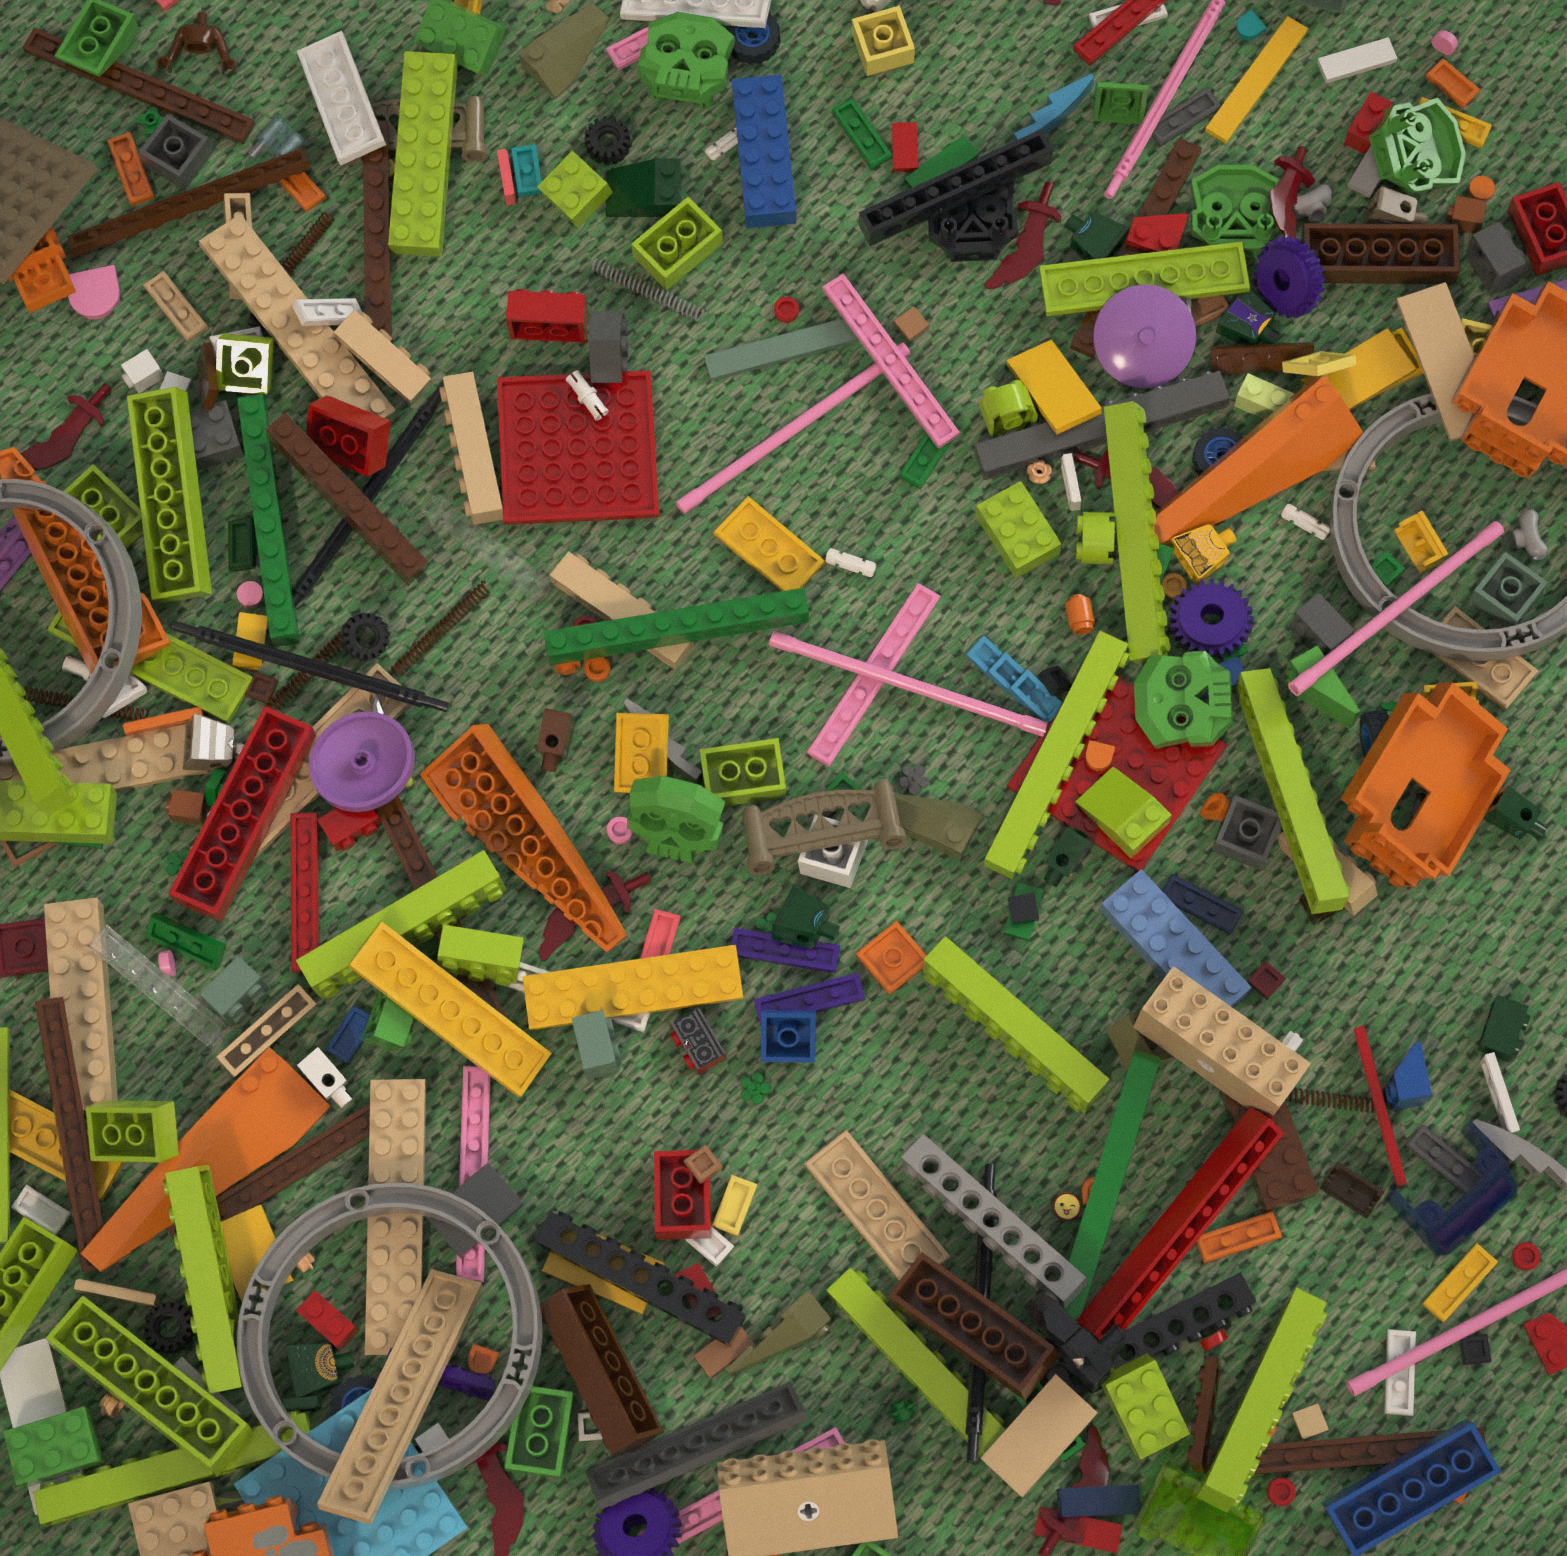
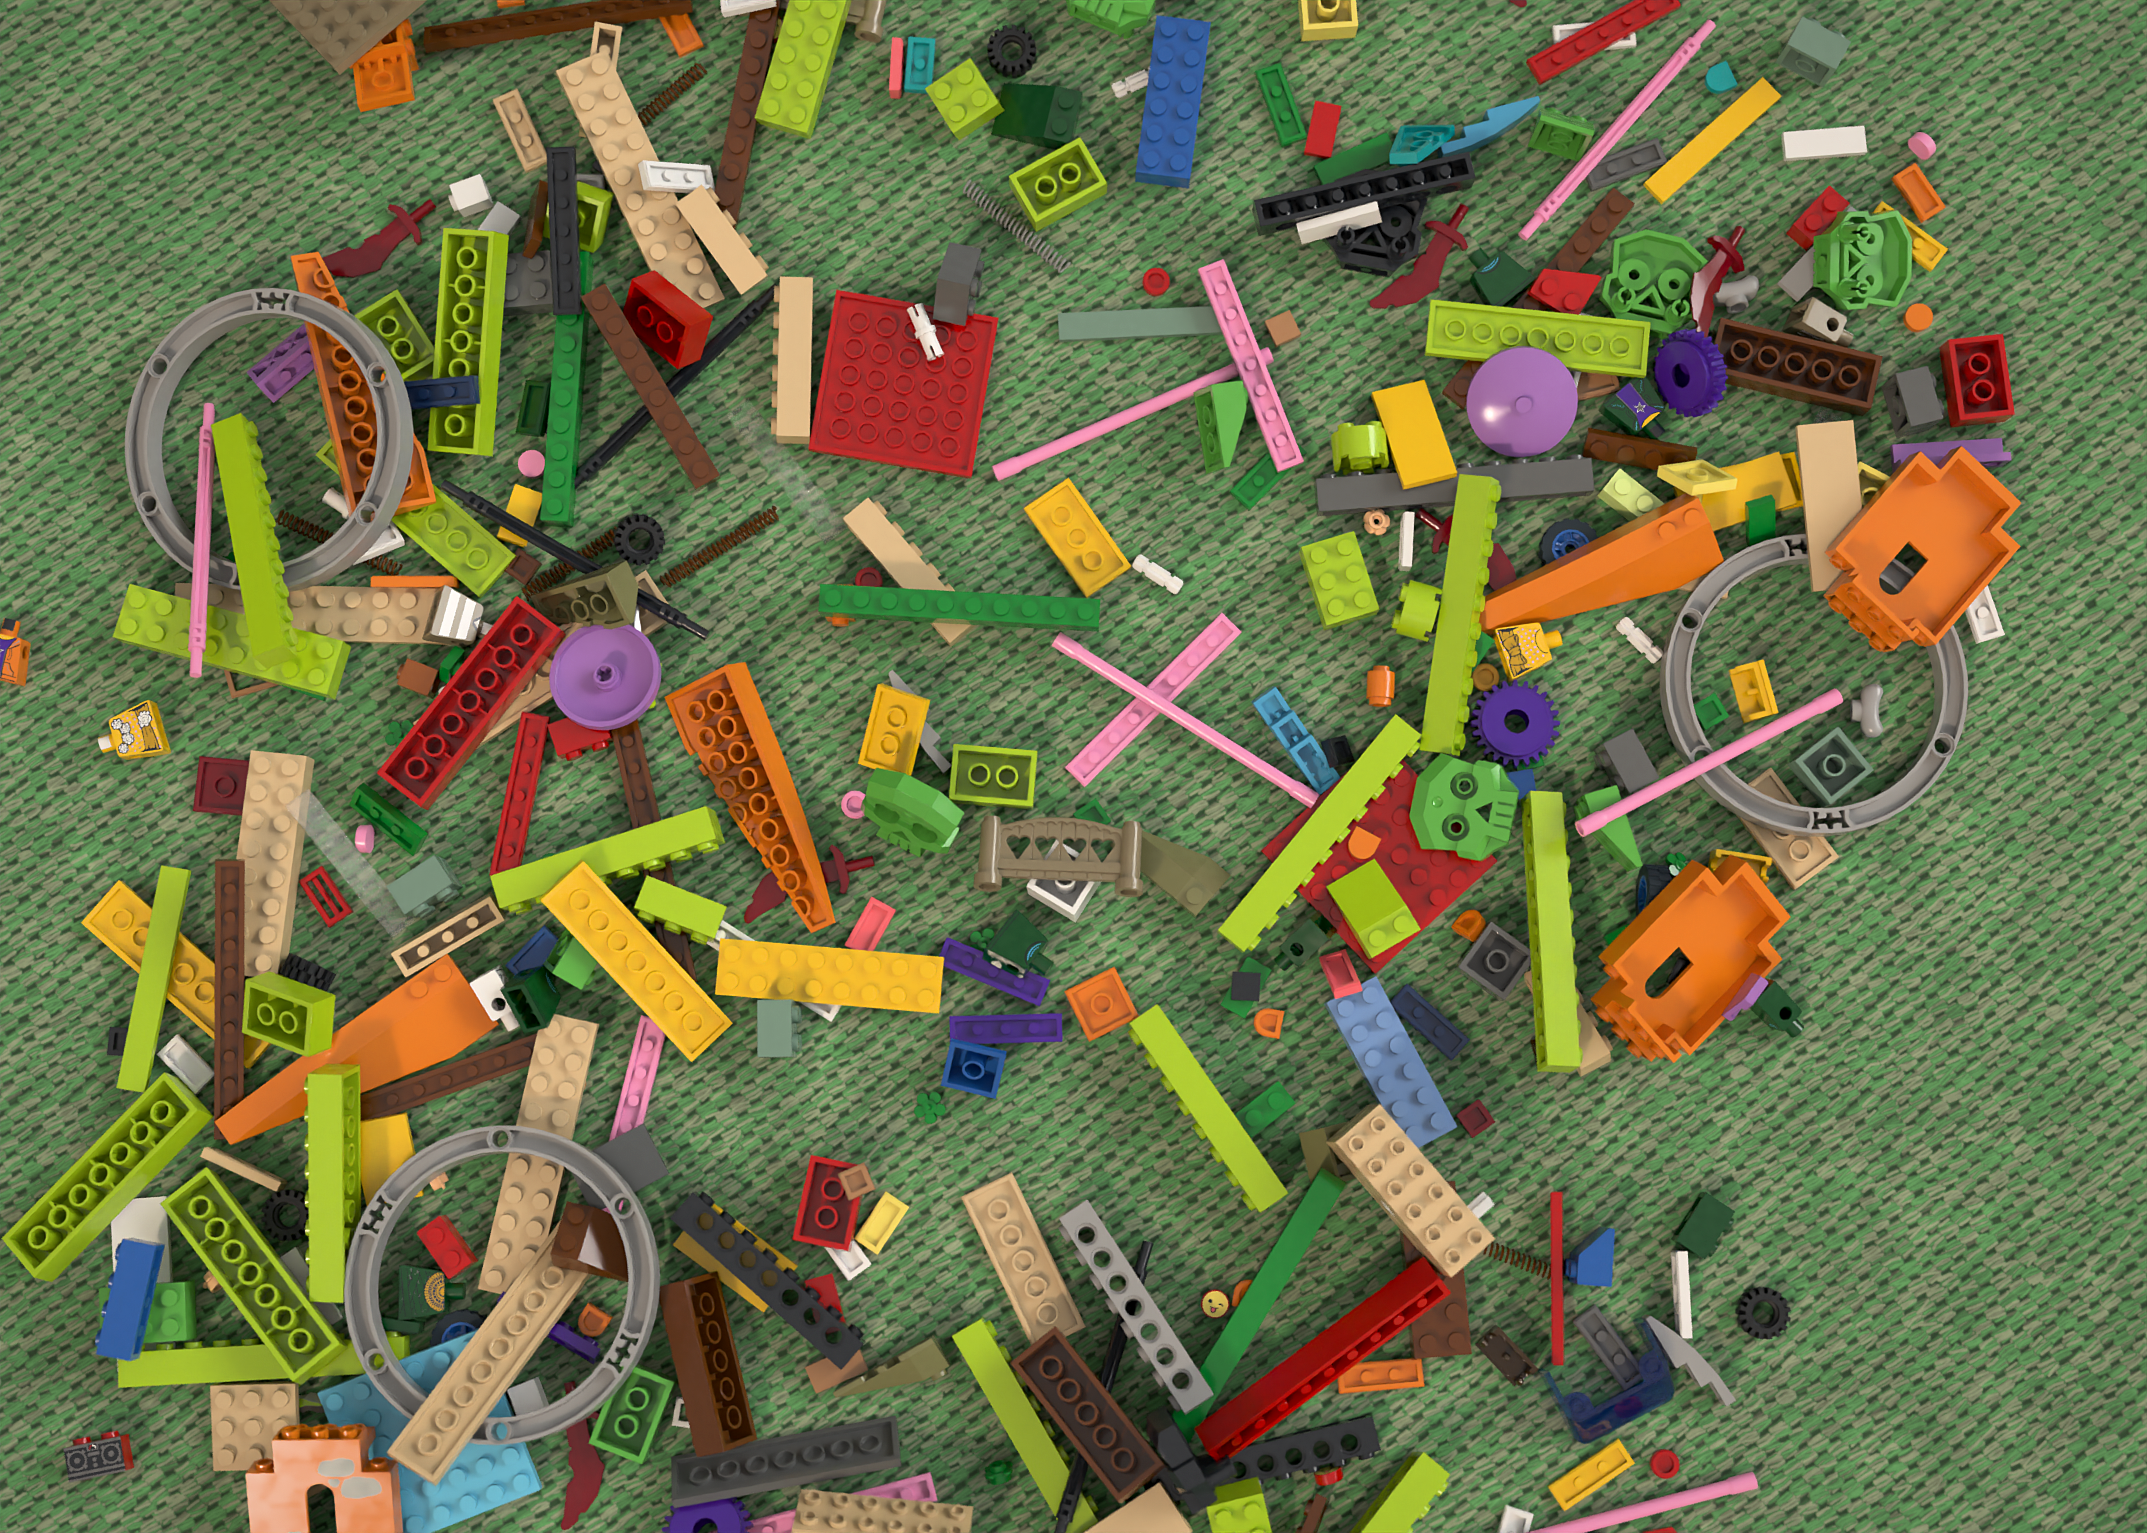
camera: 10 degrees right, 10 degrees up
bright pink tile [68,265,120,319] -> none
red brick [506,289,589,343] -> none
reddish brown torso [537,708,576,773] -> none
orange tile [584,657,611,682] -> none
brick [669,1008,726,1075] -> none
dark grey plant [899,765,929,795] -> none
dark orange brick [1446,196,1487,233] -> none
none -> blue brick [95,1238,165,1361]
none -> black tyre [279,953,336,992]
none -> red tile [298,866,354,928]
none -> dark blue tile [404,375,480,410]
none -> dark green torso [500,966,560,1033]
none -> olive wedge [530,560,639,629]
none -> black tile [546,146,582,316]
none -> reddish brown slope [550,1201,629,1282]
none -> bright green slope [1193,381,1248,474]
none -> green brick [1234,1081,1296,1138]
none -> orange tile [1253,1008,1284,1039]
none -> white tile [1296,201,1382,244]
none -> coral tile [1319,949,1362,999]
none -> teal wing [1389,125,1455,167]
none -> medium lavender tile [1722,973,1768,1021]
none -> green tile [1745,494,1776,547]

